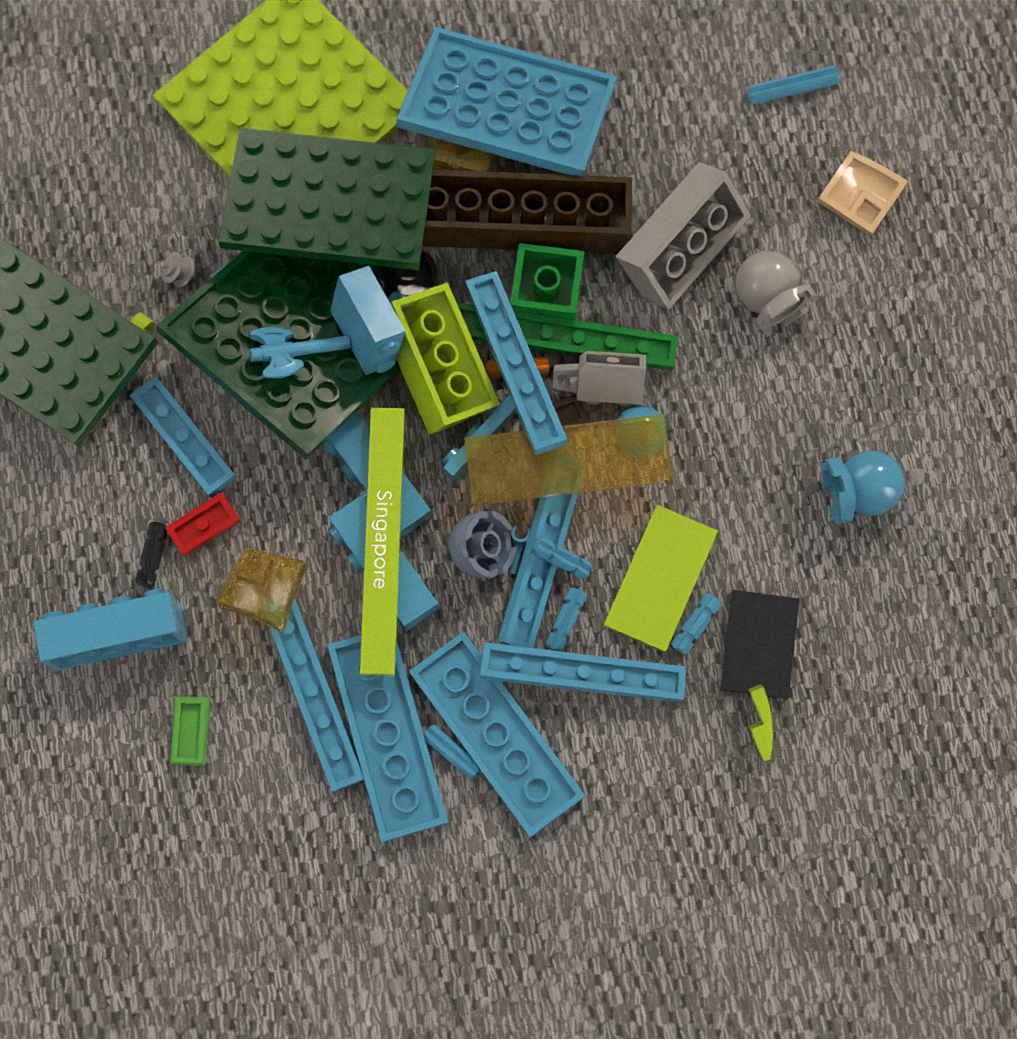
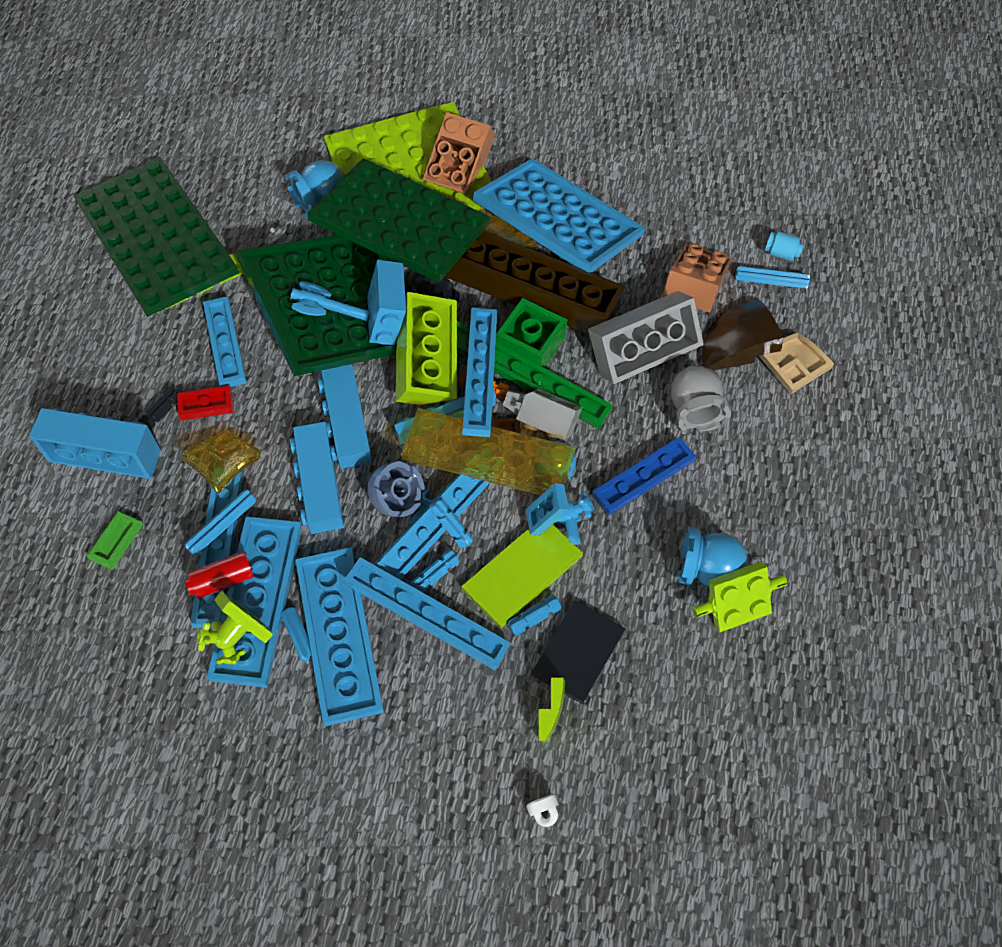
camera: 20 degrees right, 15 degrees down
lime tile [360,408,405,676] -> none
none -> dark azure axle [185,490,256,556]
none -> red brick [185,551,255,599]
none -> lime piece [197,591,273,665]
none -> dark azure tile [284,160,345,219]
none -> nougat slope [422,112,495,195]
none -> dark azure piece [526,483,594,545]
none -> white tile [526,793,559,827]
none -> blue plate [592,437,696,516]
none -> nougat slope [662,244,732,313]
none -> lime plate [692,561,788,632]
none -> dark brown brick [702,298,784,371]
none -> medium azure brick [765,231,804,262]

